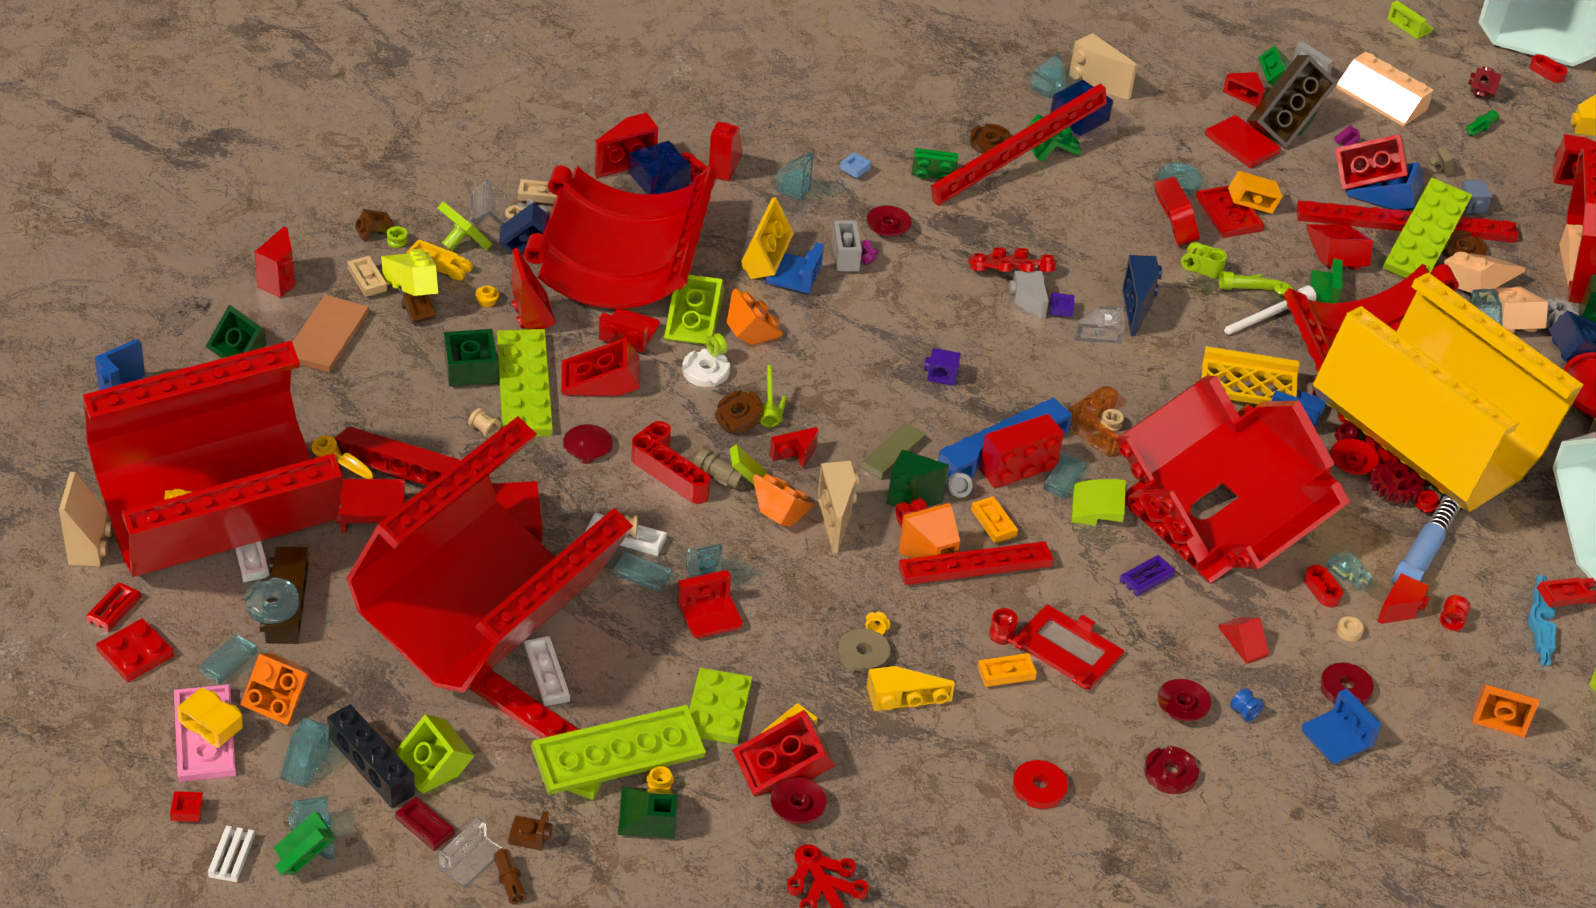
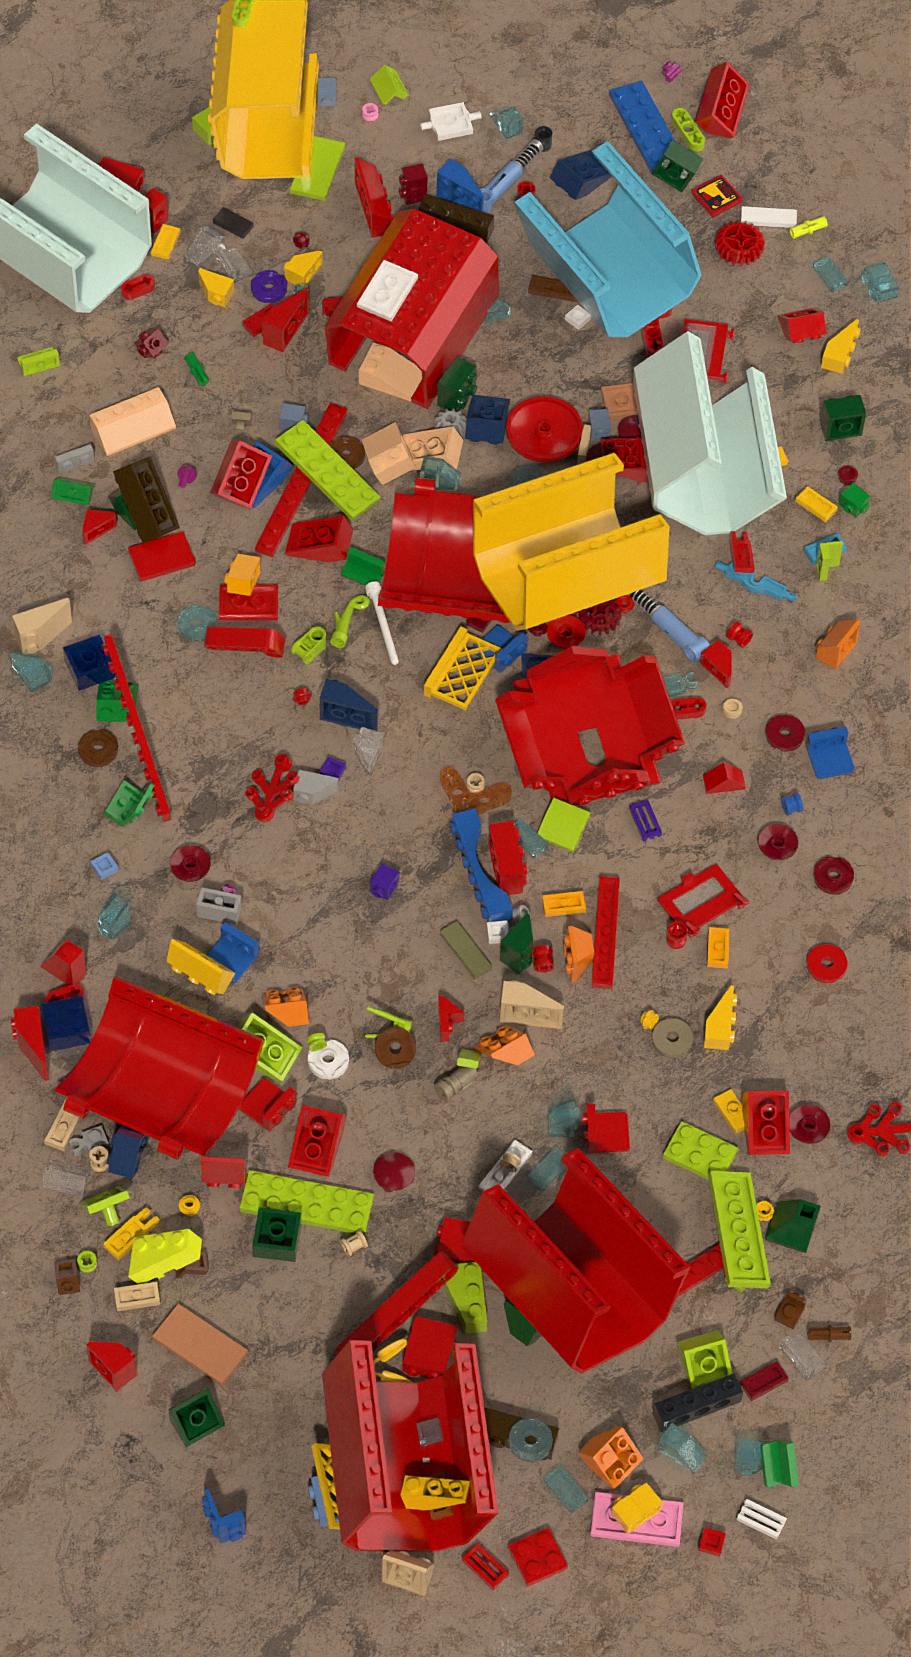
camera: 70 degrees left, 15 degrees up
red beam [631,421,710,504] -> none

